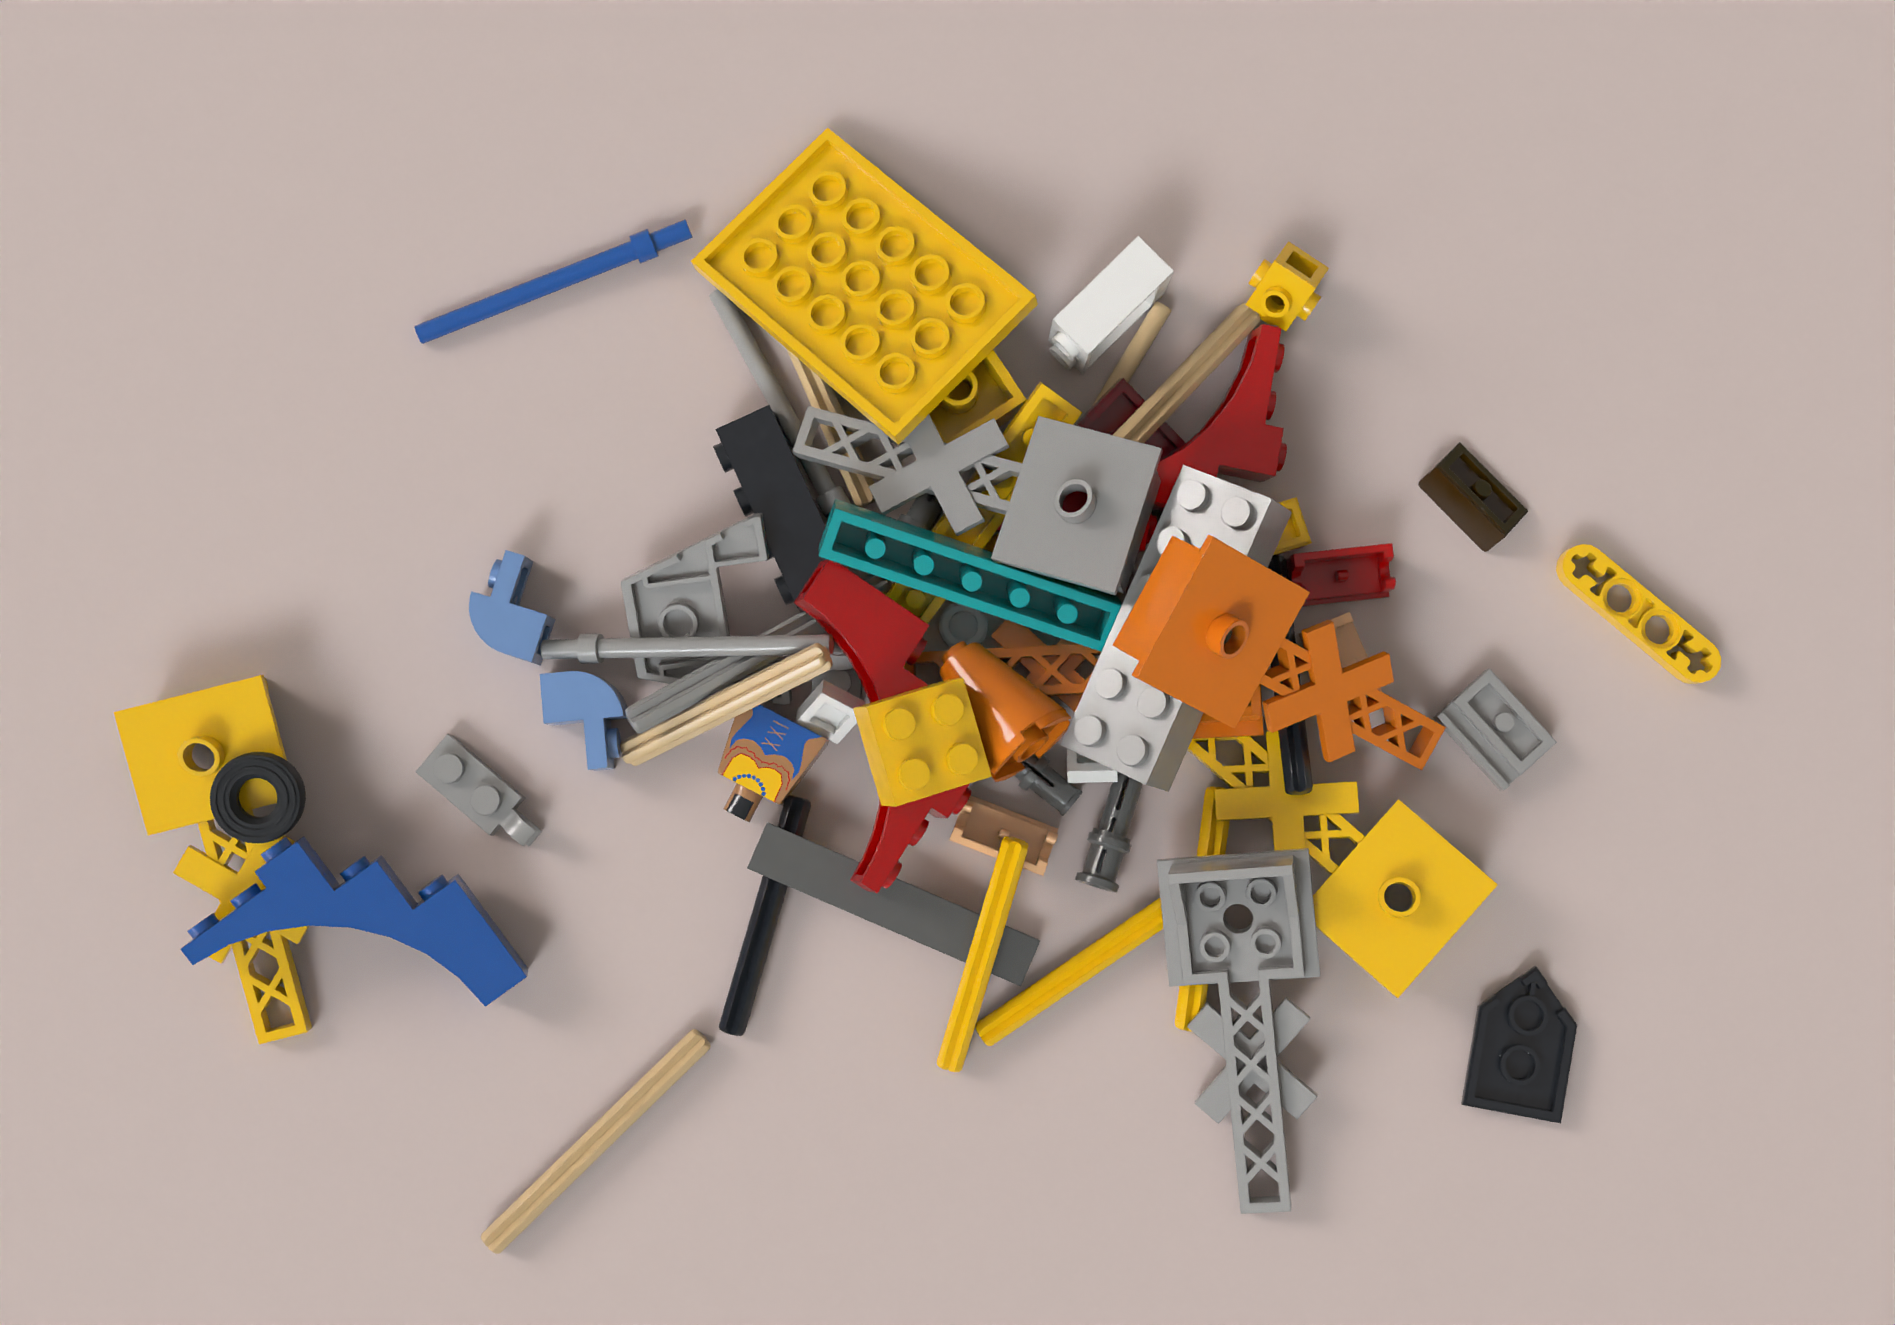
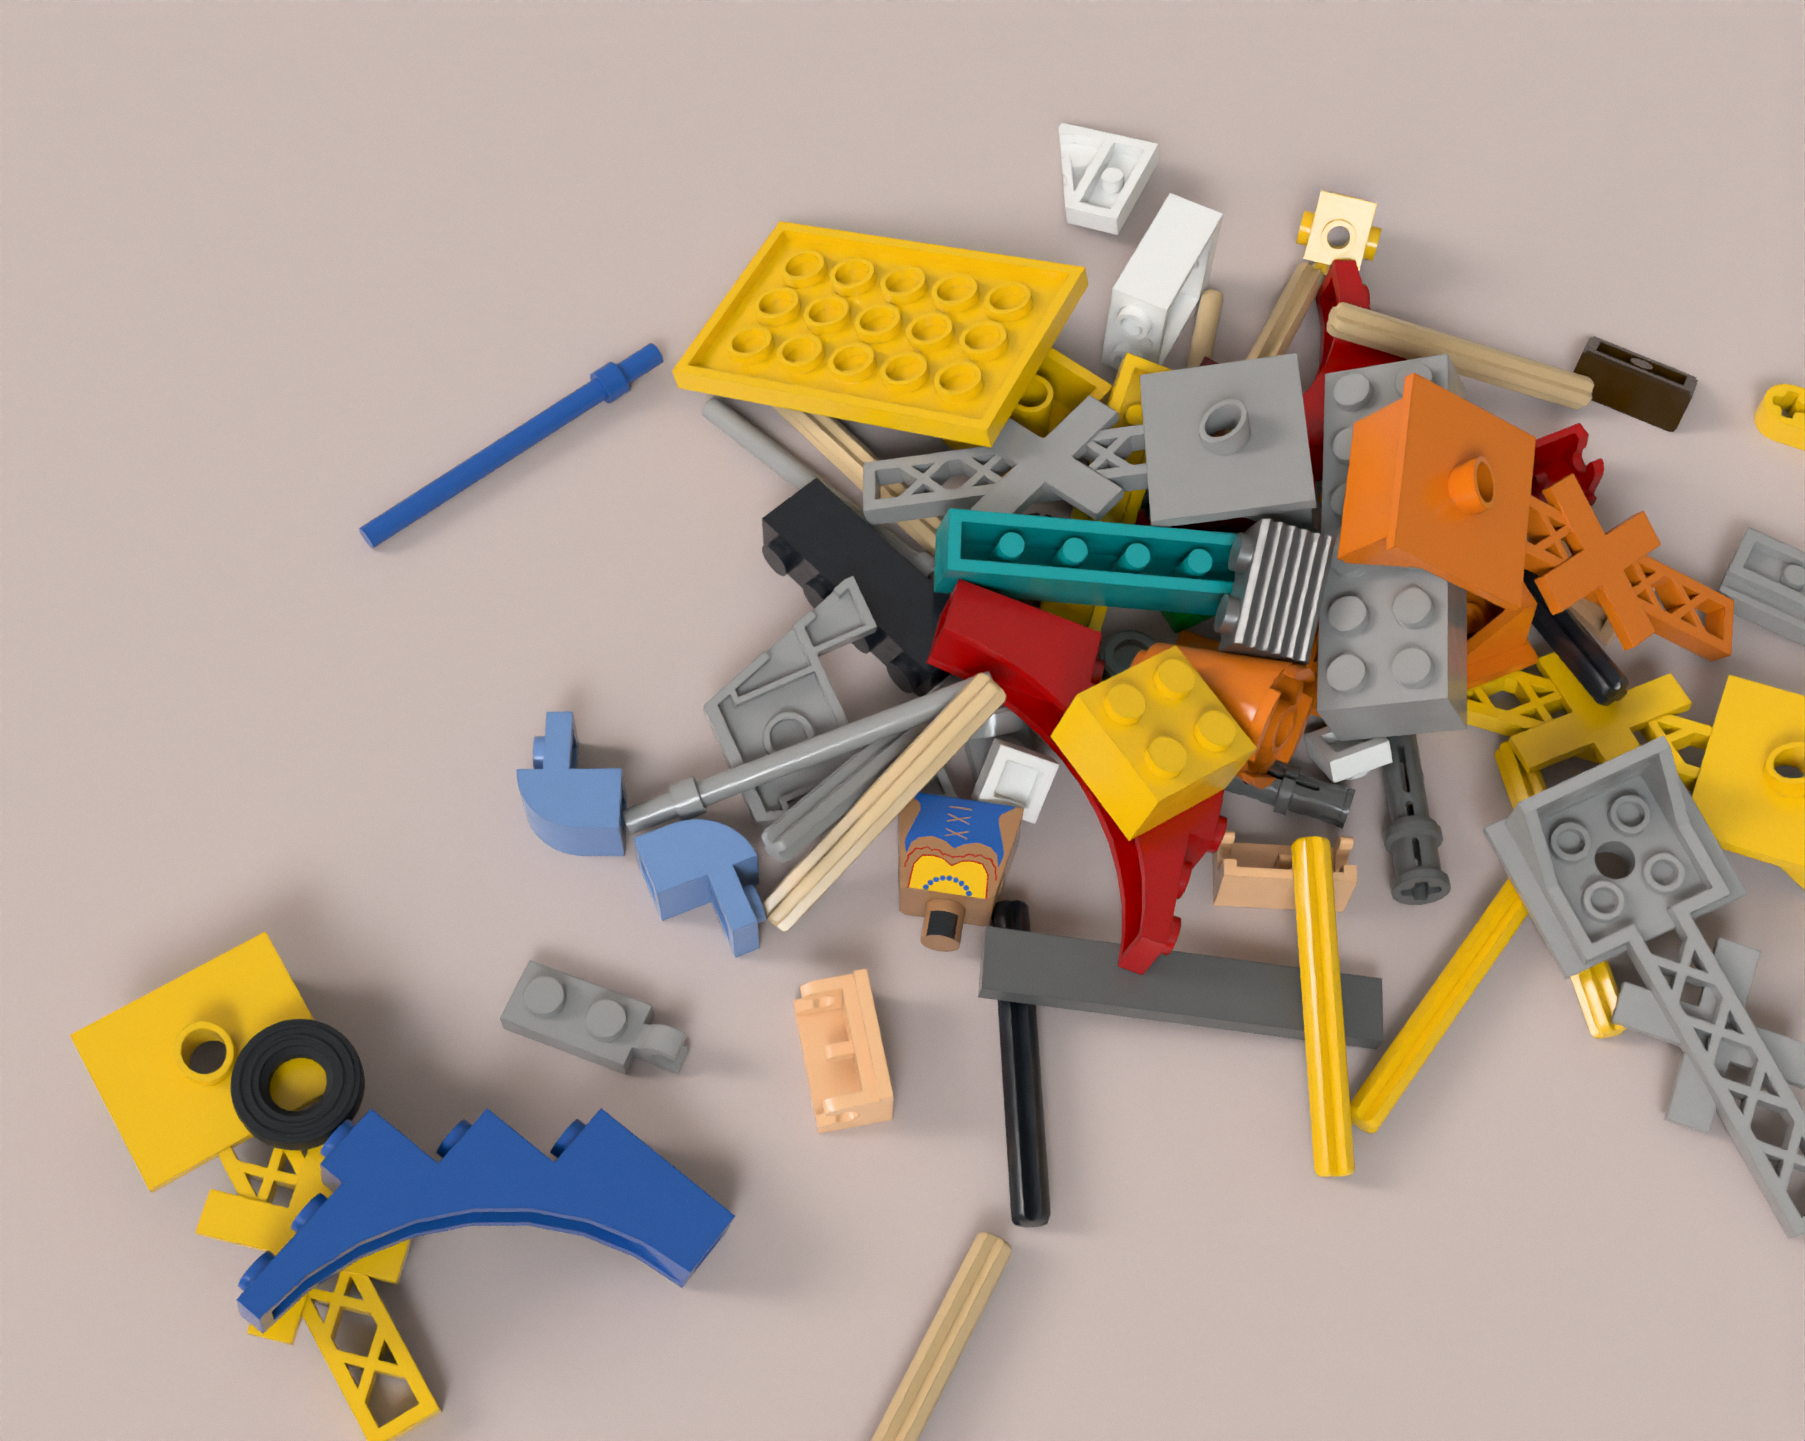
camera: 20 degrees left, 25 degrees down
none -> light nougat hinge [794,968,894,1134]
none -> white wing [1059,123,1159,235]
none -> flat silver brick [1214,519,1336,666]
none -> tan axle [1326,302,1594,410]

